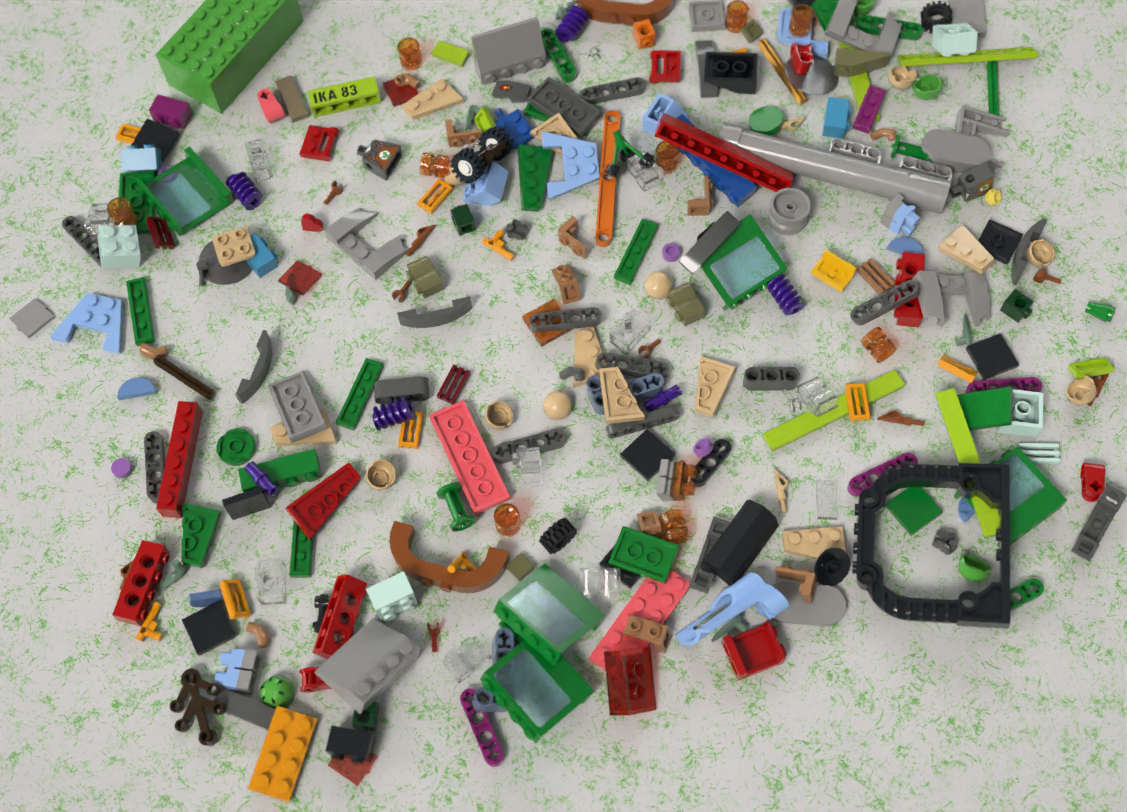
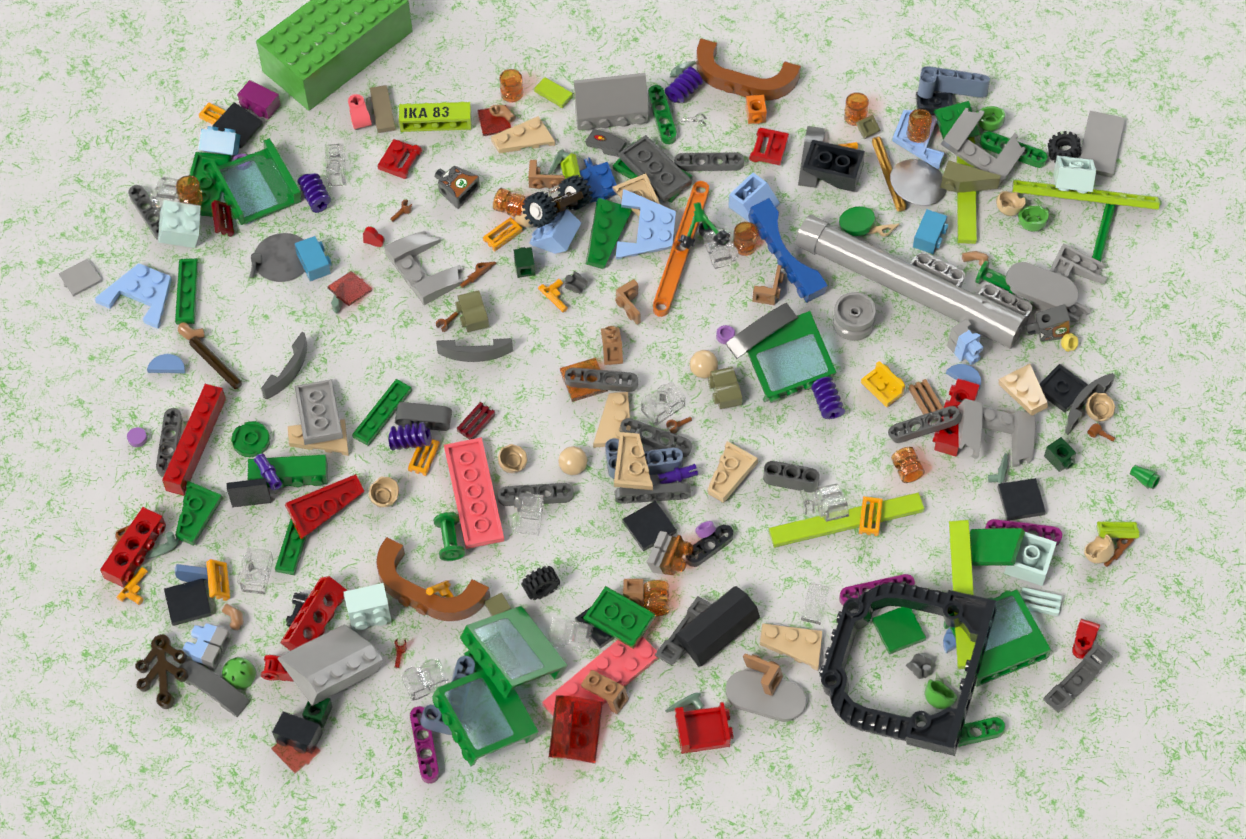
camera: 10 degrees right, 5 degrees down
tan bracket [211,226,256,267] -> none
light orange plate [247,706,317,802] -> none
clear orange wheel [494,503,521,537] -> none
dark grey arm [559,367,585,381] -> none
green tile [614,218,659,285] -> none
red brick [654,112,793,192] -> none
light blue panel [675,572,789,646] -> none
light grey tile [689,0,726,32] -> none
tan hand [773,469,789,513] -> none
red piece [790,43,813,75] -> none
black dish [814,547,850,586] -> none
magenta tile [852,85,886,134] -> none
dark orange hand [877,410,925,426] -> none
light orange tile [937,354,978,383] -> none

